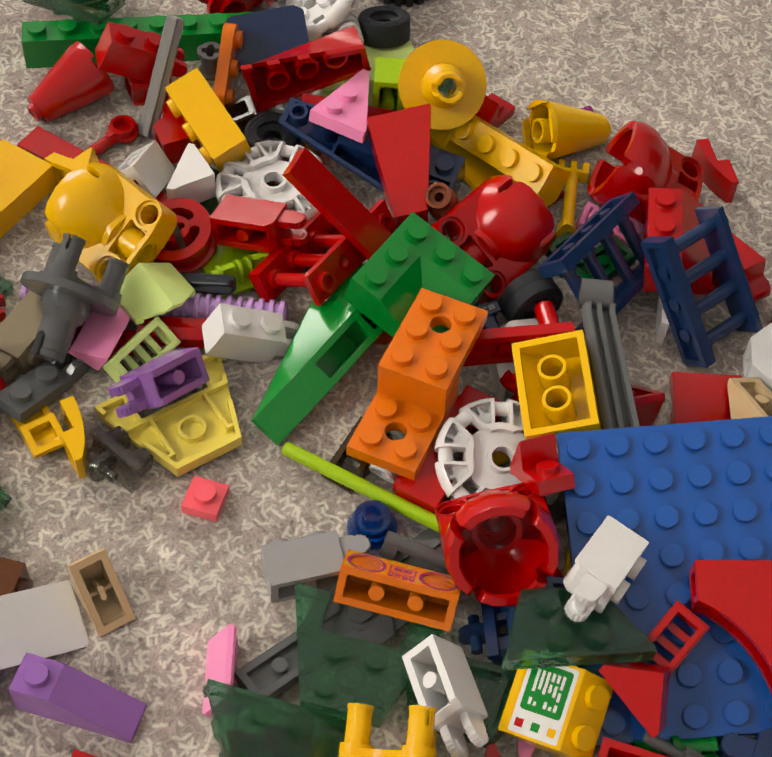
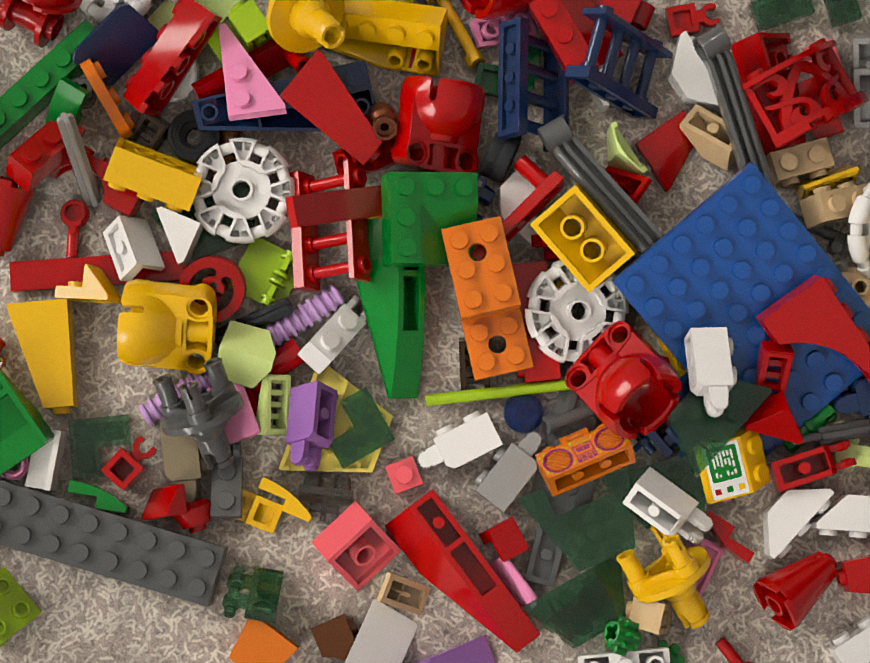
camera: 40 degrees left, 30 degrees up
red hinge [209,194,310,253] -> none
red slope [510,434,575,497] -> none
none -> green slope [45,77,90,126]
none -> coral slope [311,501,402,591]
none -> clear green plate [330,387,395,469]
none -> red wedge [385,489,541,653]
none -> white hinge [417,411,503,469]
none -> red panel [478,516,530,562]
none -> yellowish green slope [607,121,648,176]

